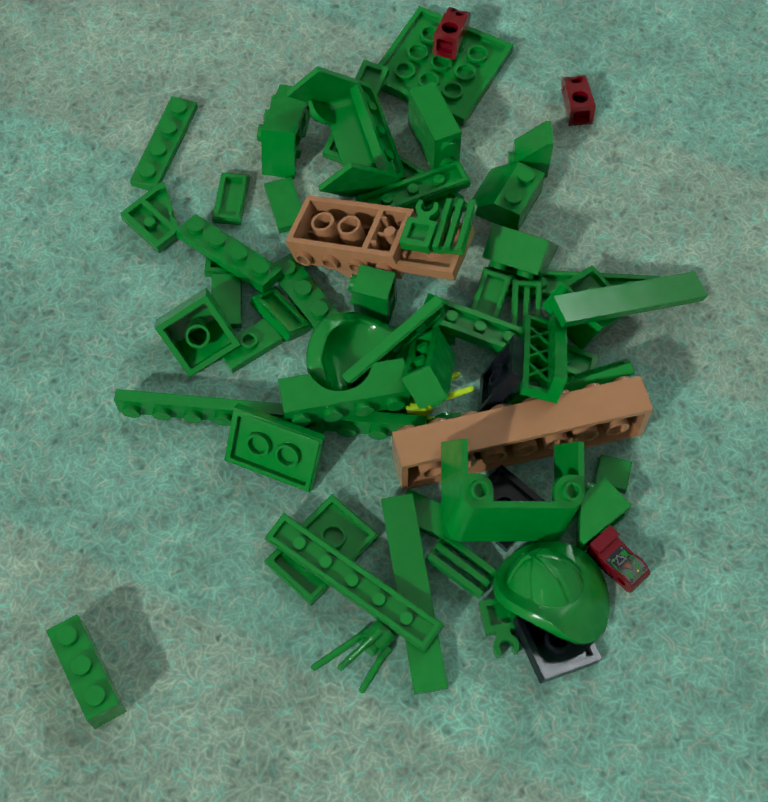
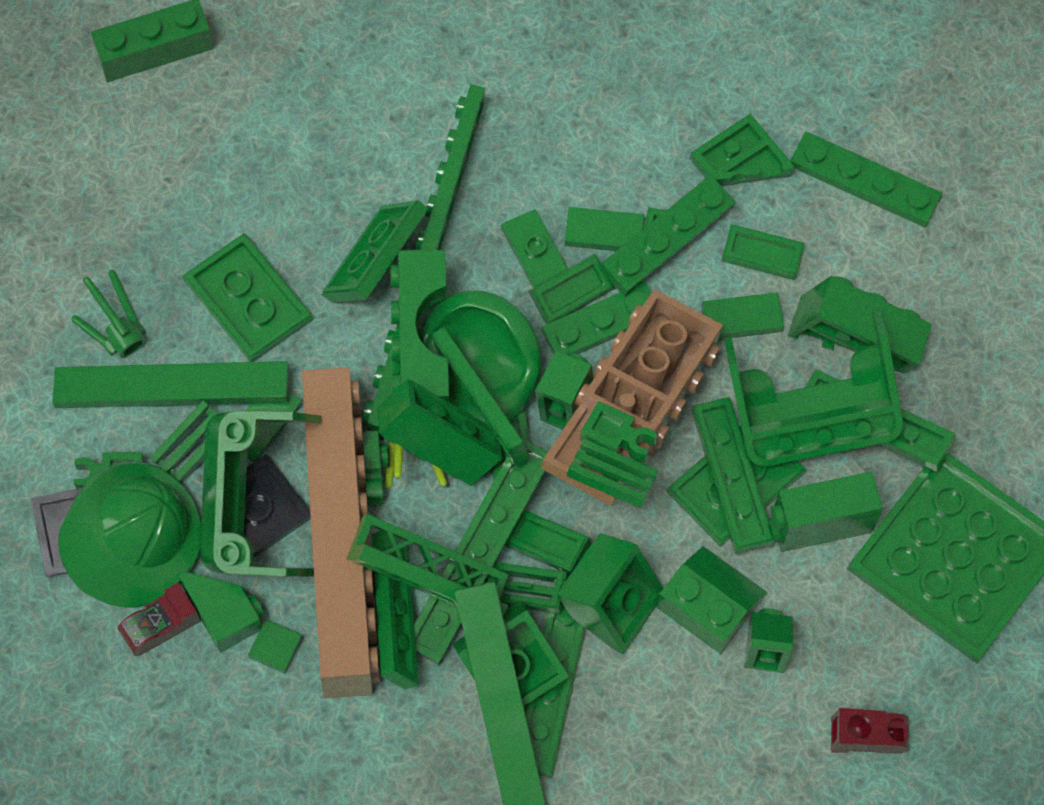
camera: 95 degrees right, 5 degrees up
green slope [154,287,240,377] -> none
green tile [264,513,444,653] -> none
dark red leg [432,7,471,60] -> none
black tile [478,335,524,412] -> none

